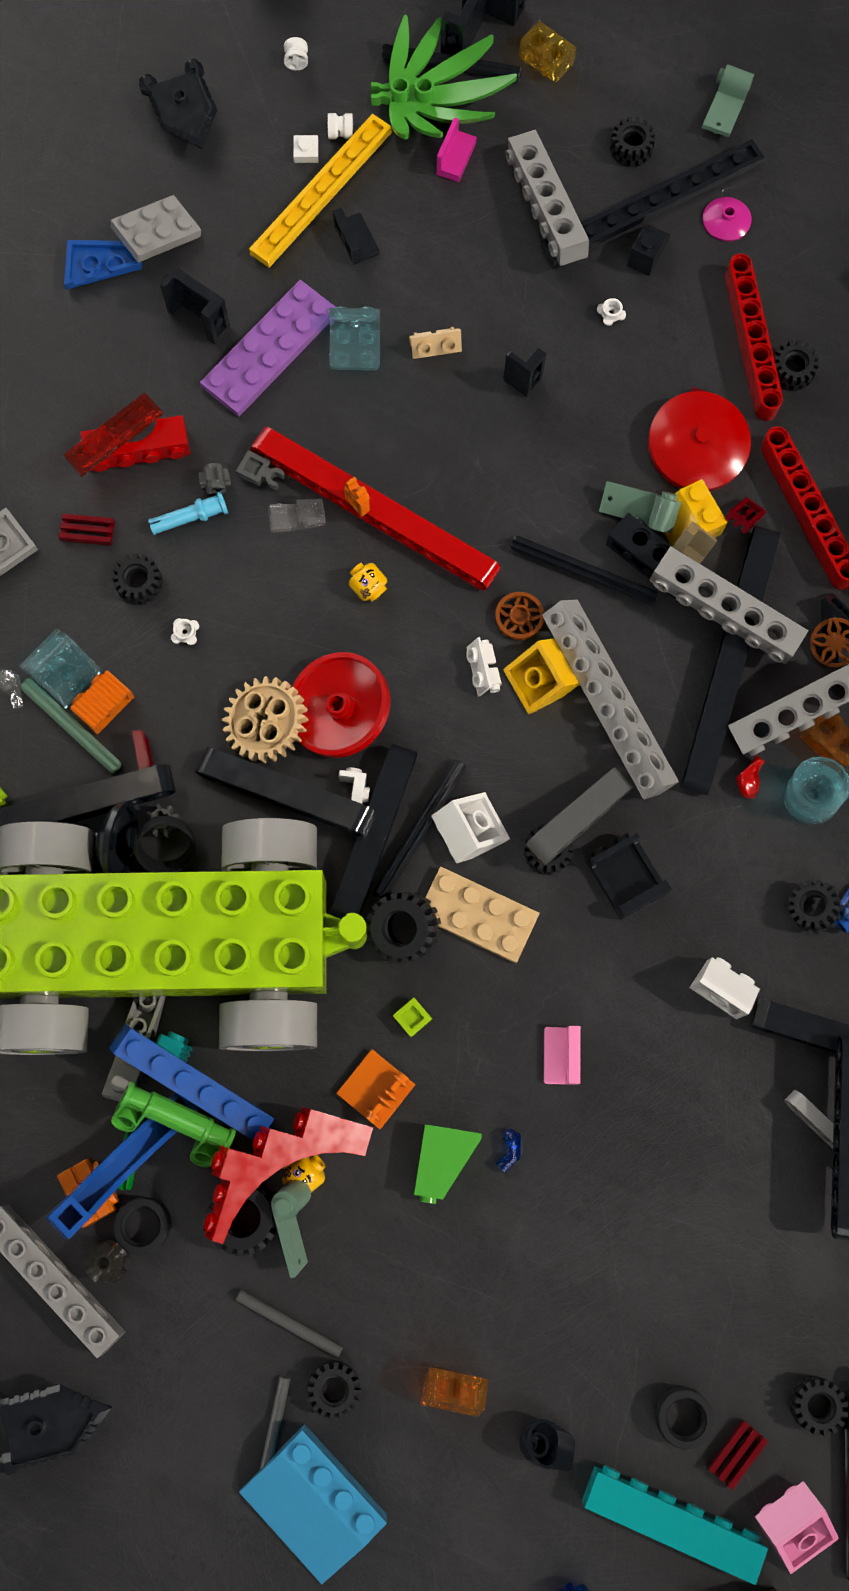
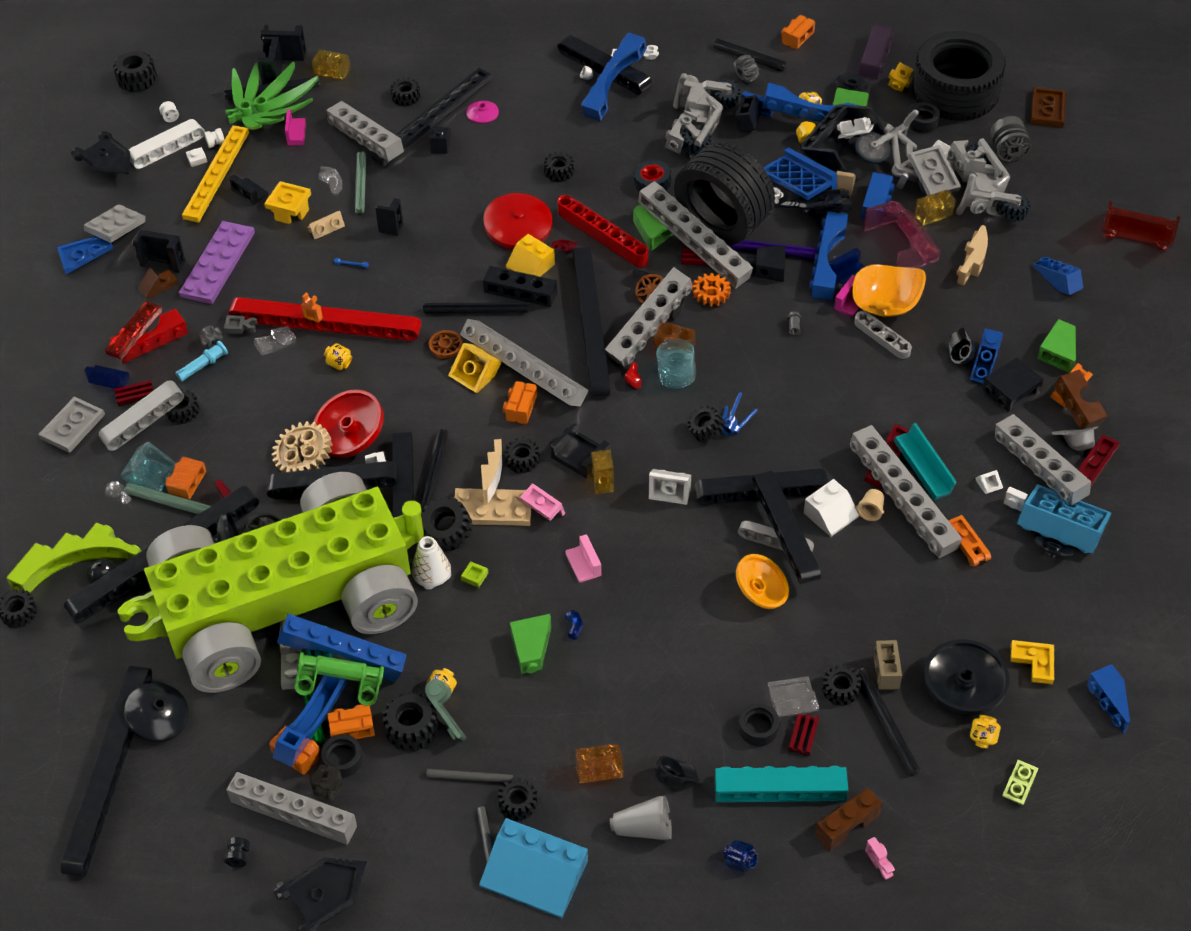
camera: 20 degrees left, 25 degrees down
white plate [171,618,199,645] -> none
arch [204,1107,373,1244] -> none
clear light blue bracket [329,306,380,370] -> none
orange hinge [336,1049,416,1129] -> none
white slope [432,792,510,863] -> none
white hinge [466,637,502,696] -> none
dark grey beam [526,767,633,865] -> none
white plate [597,298,626,326] -> none
sand green door [599,481,681,533] -> none
light grey brick [649,546,809,664] -> none
dark tan panel [673,522,717,564] -> none
sand green door [702,64,755,138] -> none
red beam [725,254,783,421] -> none
bright pink slope [755,1481,839,1574] -> none
none -> clear blue panel [84,365,130,389]
none -> light grey beam [99,381,184,451]
none -> white beam [129,119,205,169]
none -> reddish brown slope [138,268,178,299]
none -> yellow panel [264,181,311,224]
none -> clear piece [319,166,343,196]
none -> orange brick [328,705,375,739]
none -> blue hinge [334,258,369,269]
none -> sand green axle [355,152,366,214]
none -> white cone [411,536,451,590]
none -> tan slope [481,439,502,505]
none -> orange brick [503,381,537,424]
none -> bright pink panel [520,483,565,521]
none -> clear yellow brick [591,450,614,494]
none -> light grey cone [610,796,672,840]
none -> light orange dish [736,554,789,609]
none -> clear slope [767,676,819,717]

